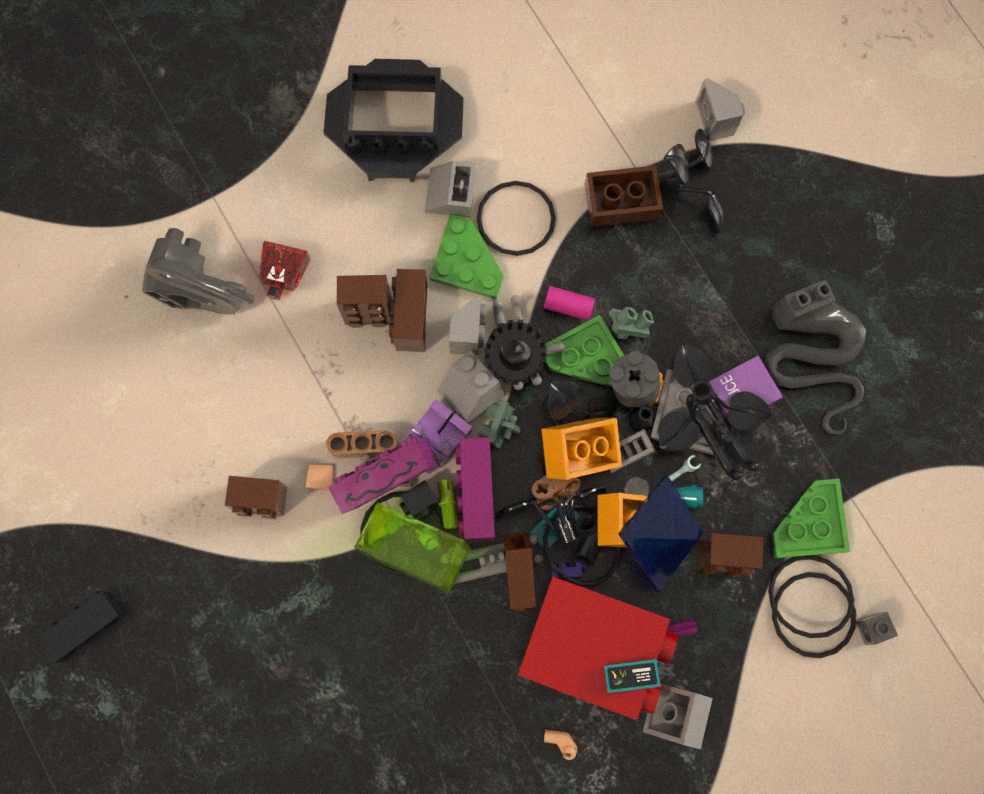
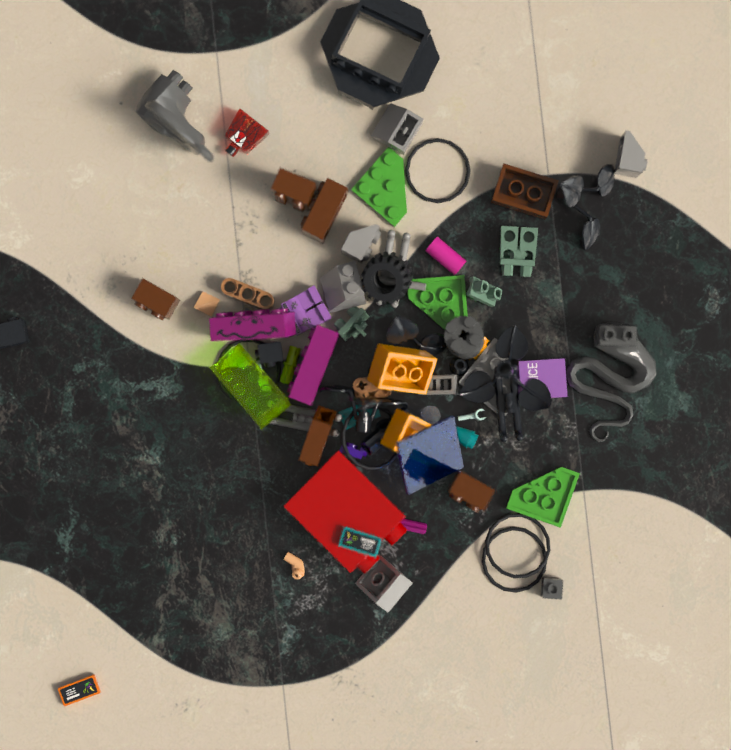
camera: 25 degrees right, 10 degrees up
none -> sand green hips [499,226,538,277]

